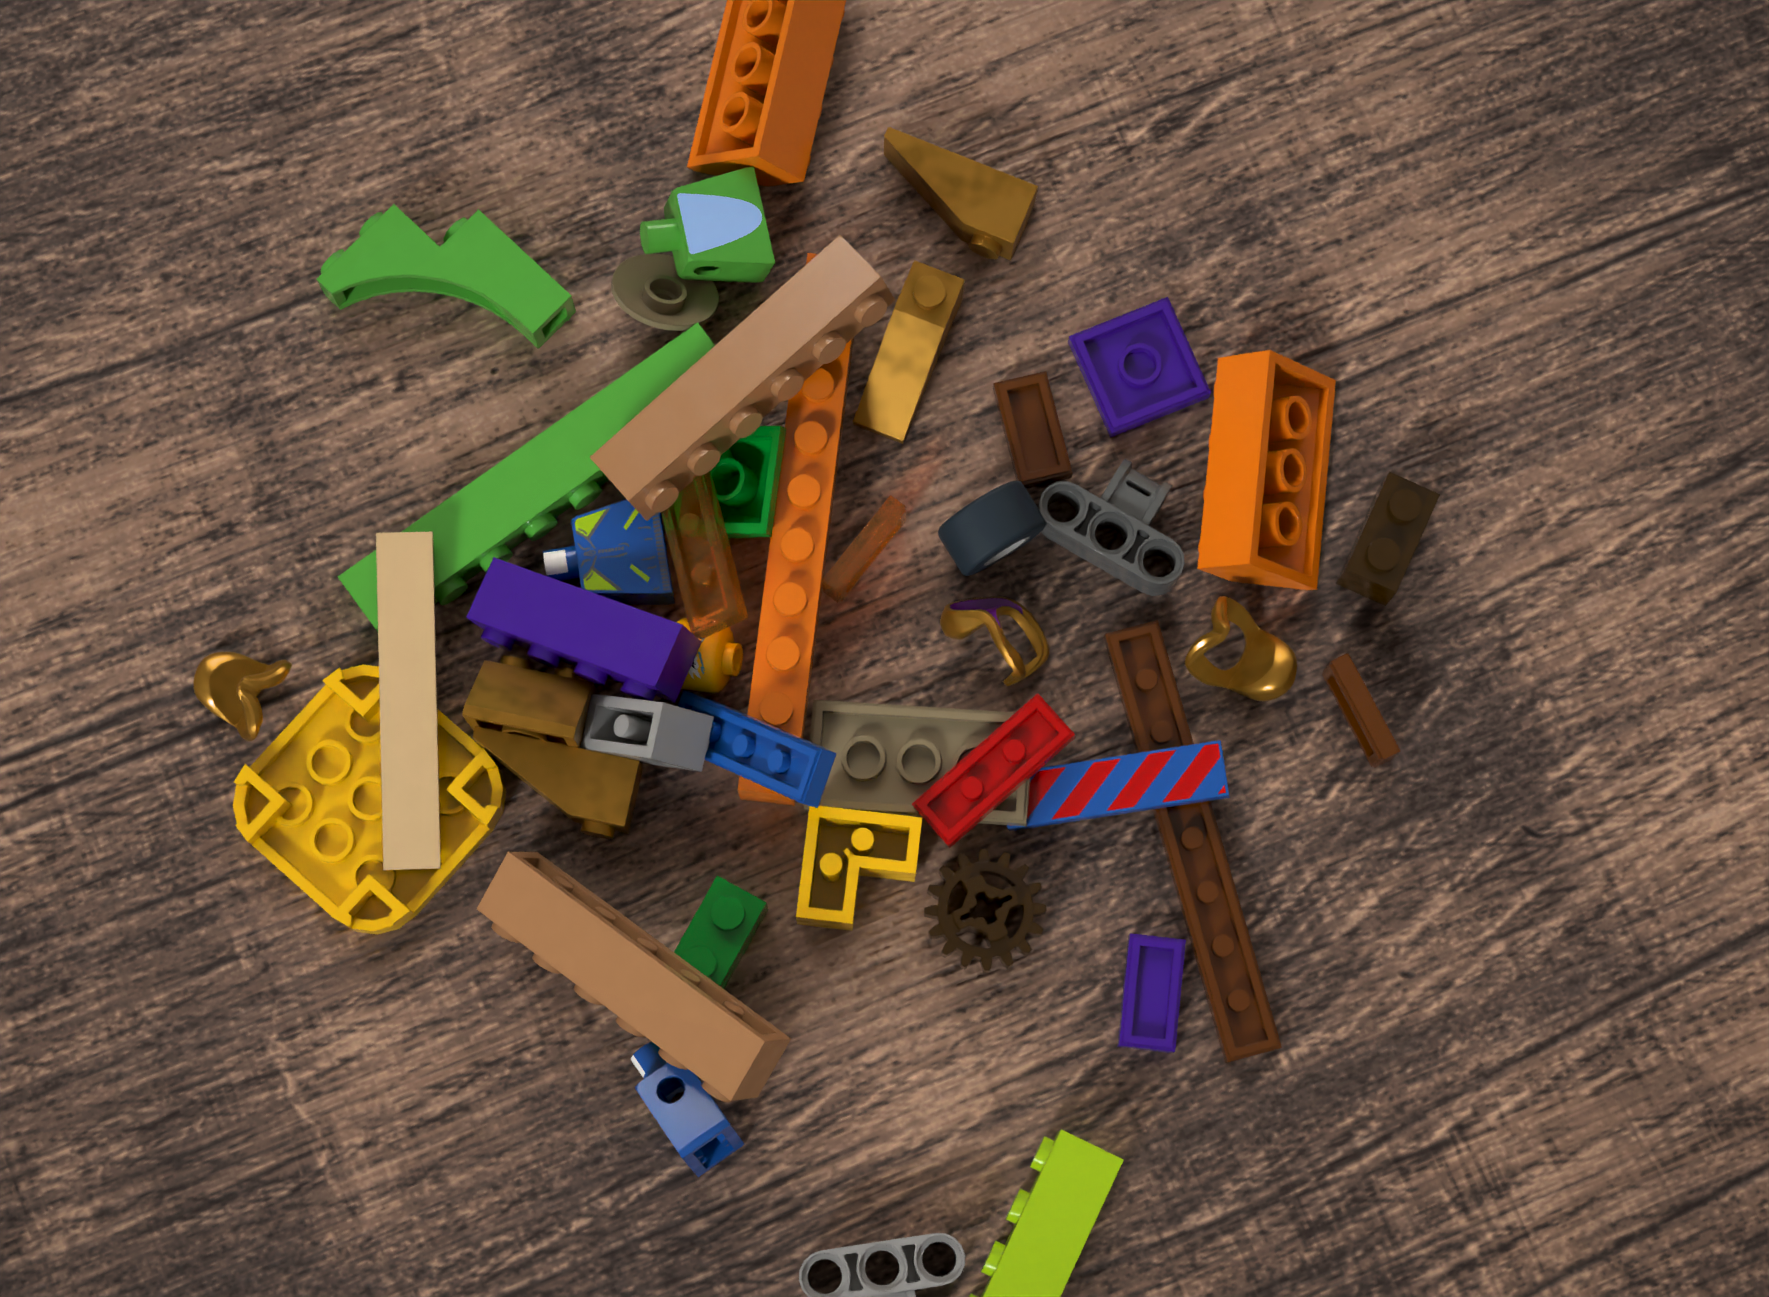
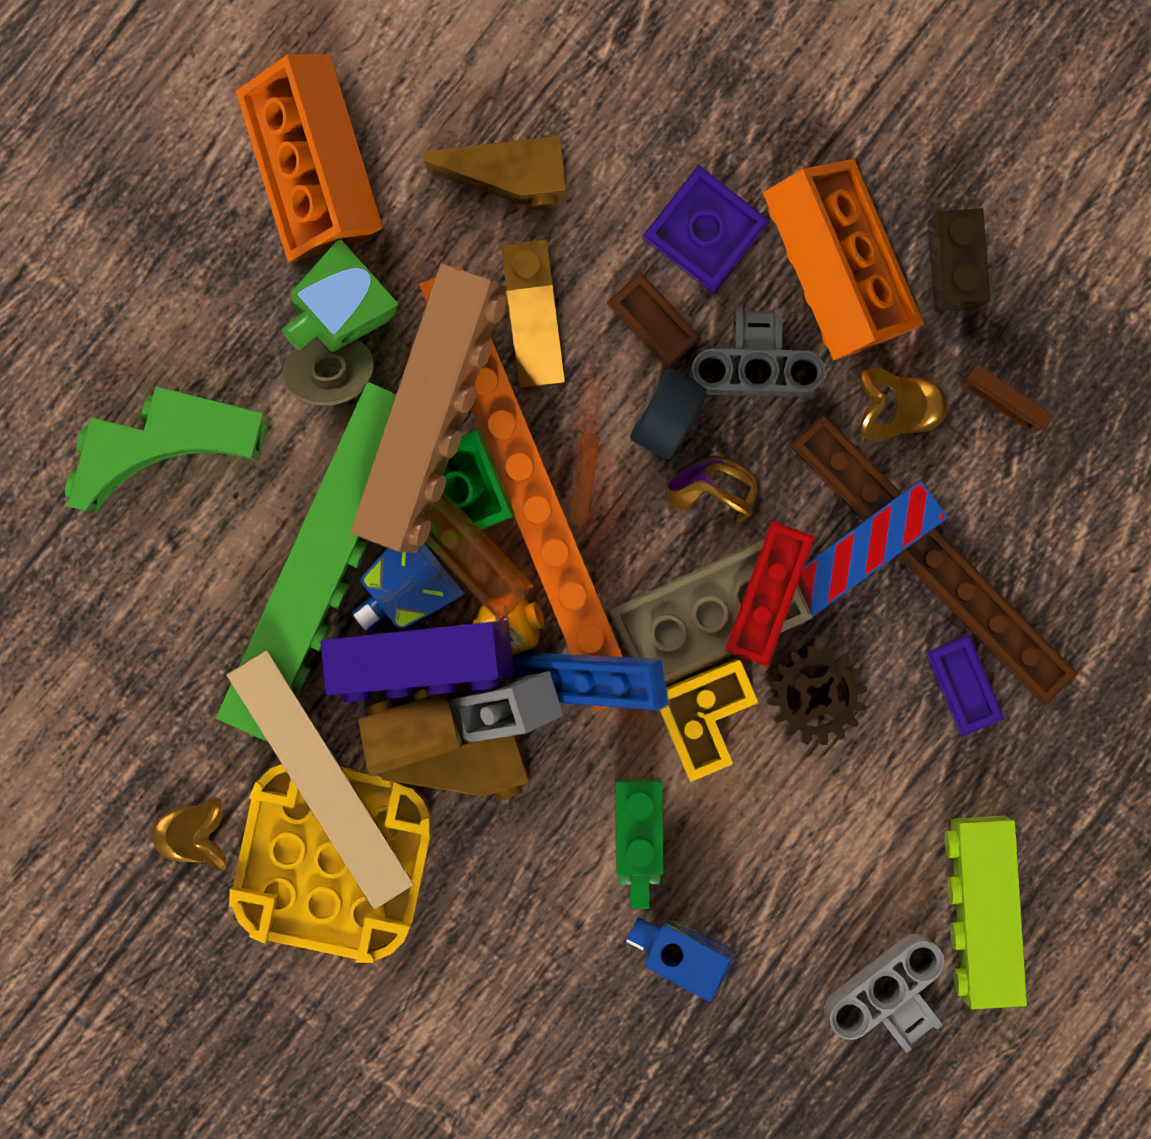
camera: 25 degrees left, 10 degrees up
medium nougat brick [477,851,791,1103] -> none

